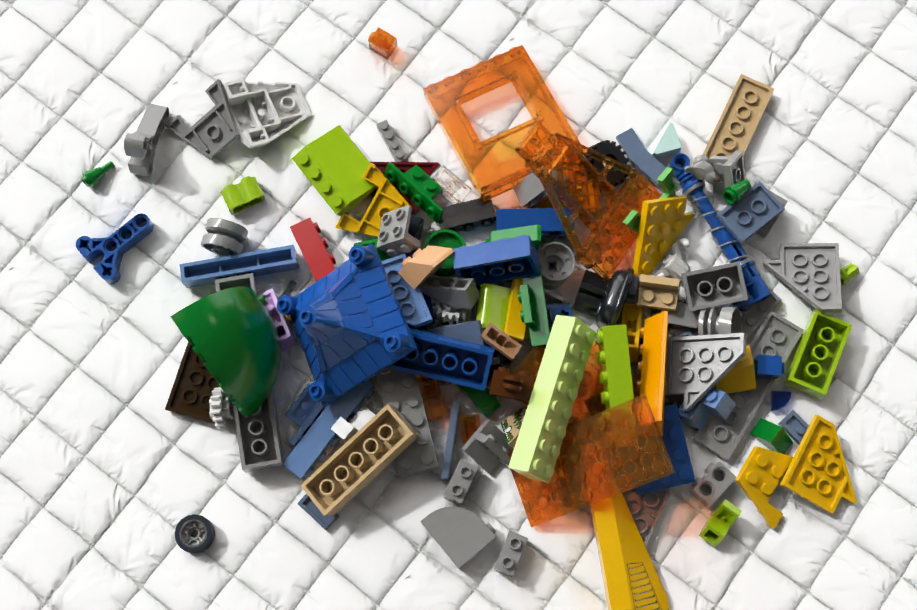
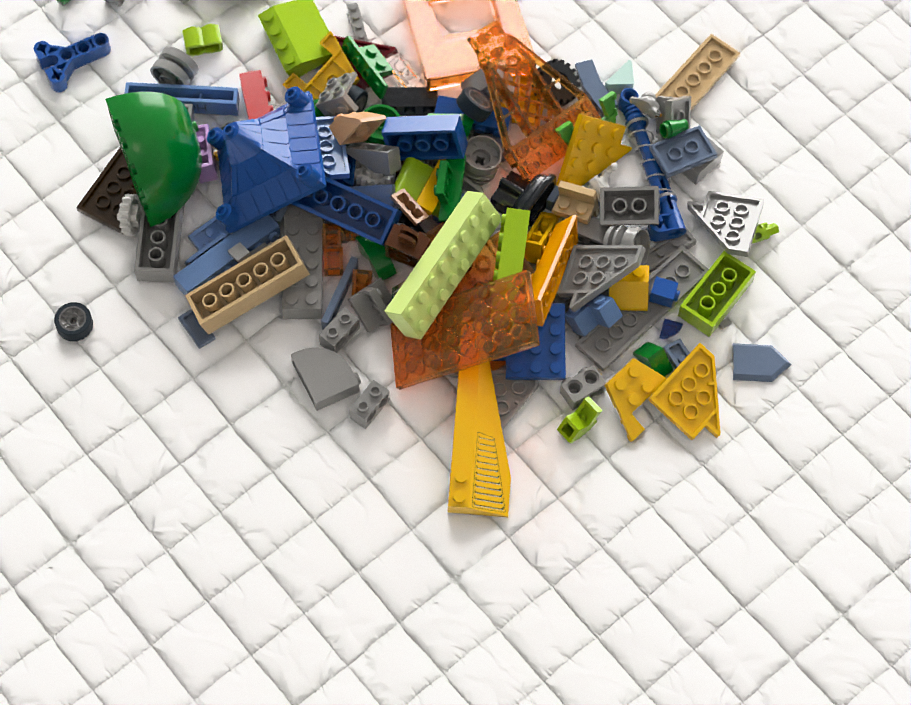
camera: 10 degrees right, 10 degrees down
none -> black wheel [457,87,494,122]
none -> sand blue tile [732,343,792,382]

